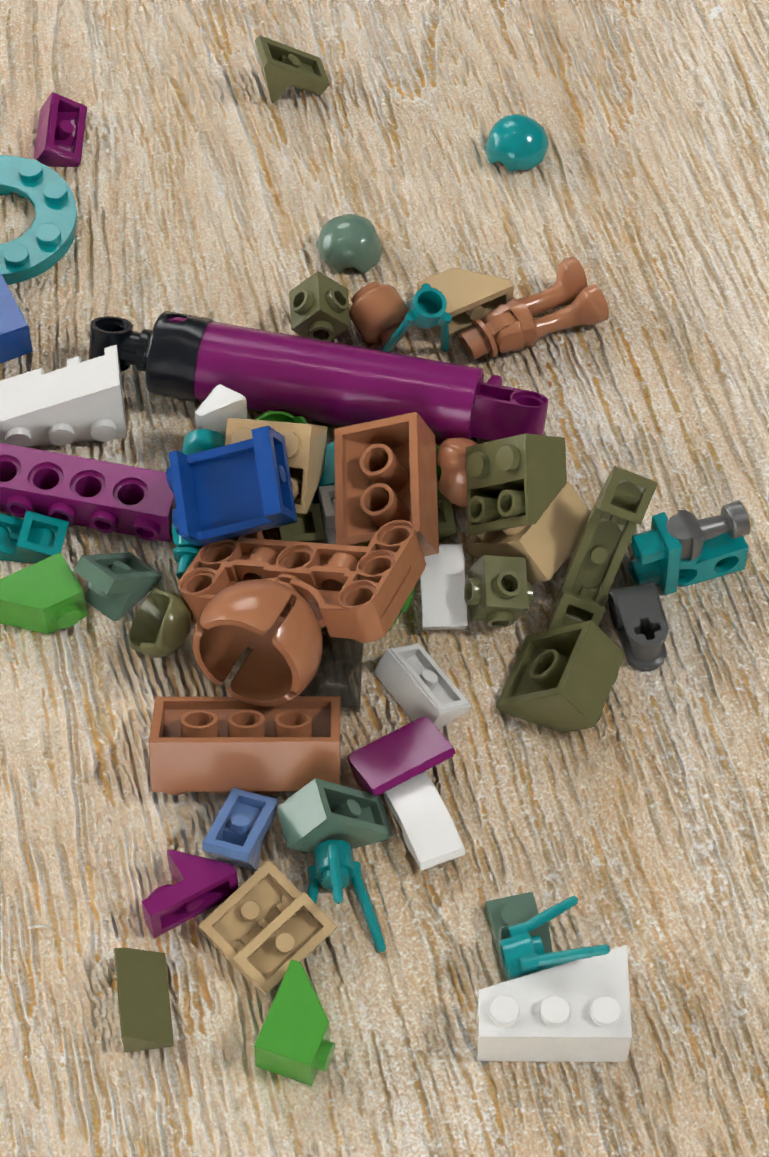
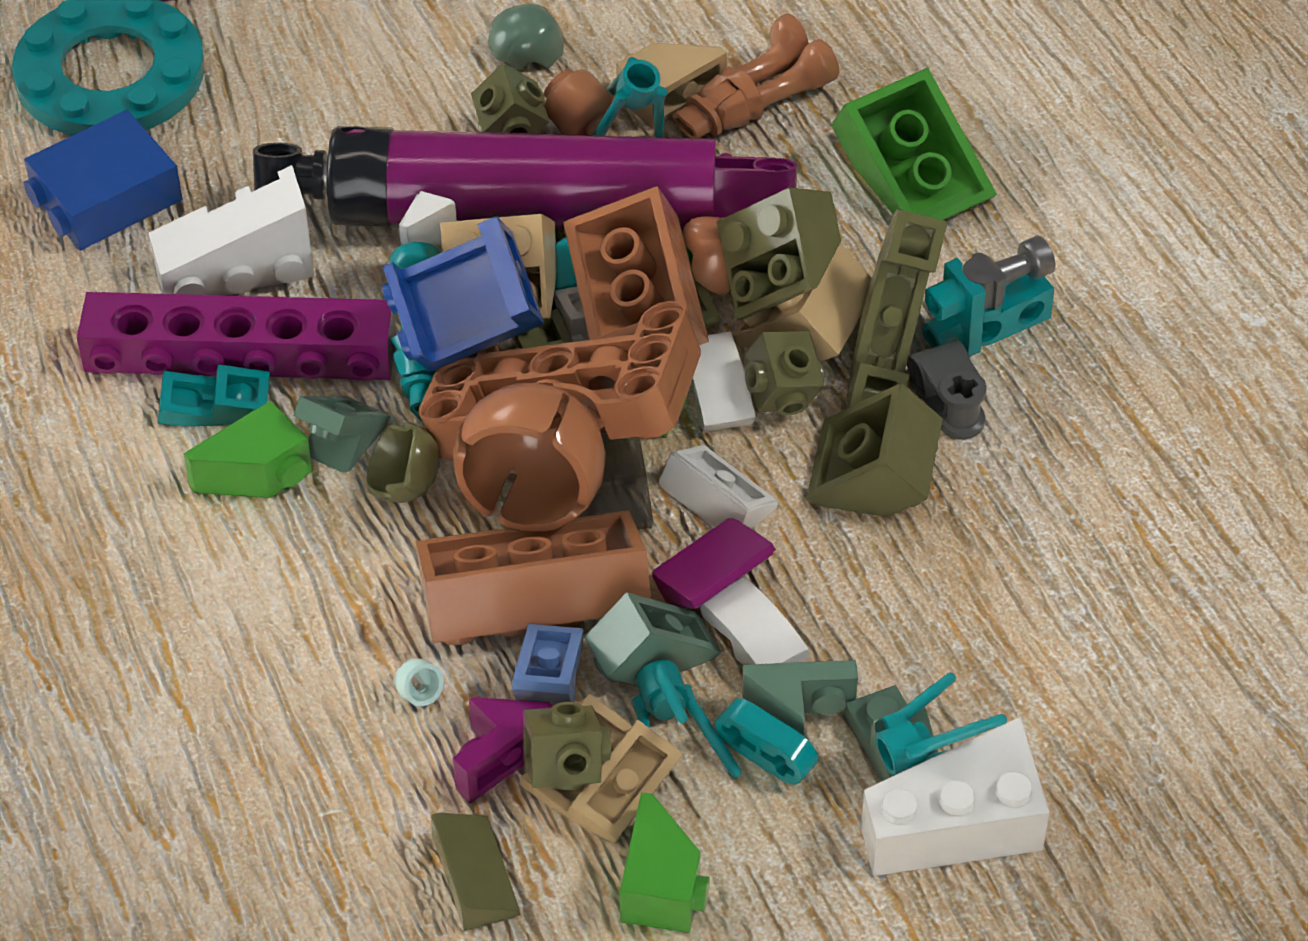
camera: 10 degrees left, 5 degrees down
none -> light aqua hinge [394,658,444,706]
none -> olive brick [523,702,611,790]
none -> teal beam [715,698,818,785]
none -> sand green slope [742,660,858,736]
none -> bright green slope [831,67,997,221]

